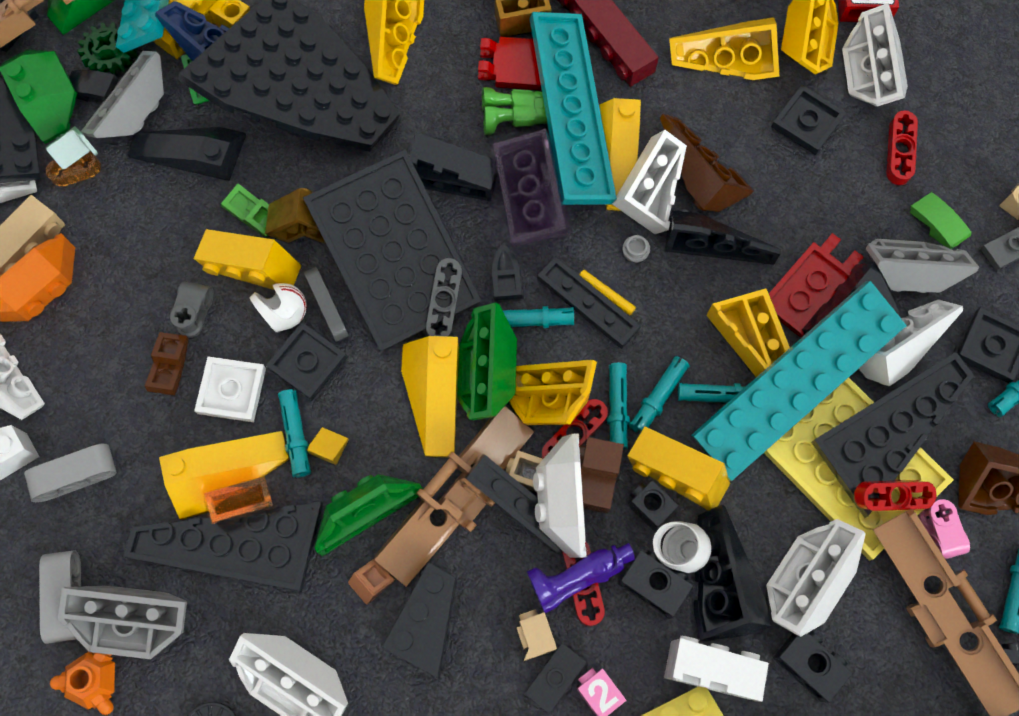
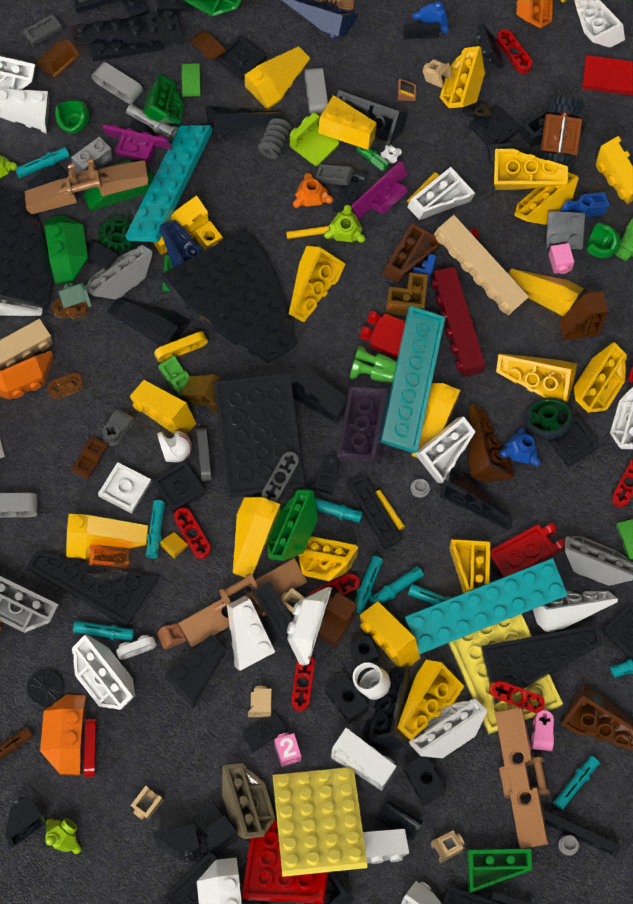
camera: 15 degrees right, 5 degrees down
green wedge [314,474,423,556] -> none
dark purple piece [527,543,635,614] -> none
none -> clear orange beam [47,373,83,399]
none -> teal pin [73,620,135,642]
none -> white plate [116,635,156,660]
none -> yellow beam [154,332,208,362]
none -> red beam [174,508,211,559]
none -> white wedge [227,596,275,670]
none -> yellow wedge [397,660,464,740]
none -> blue rock [500,428,541,467]
none -> dark green wheel [525,397,574,439]

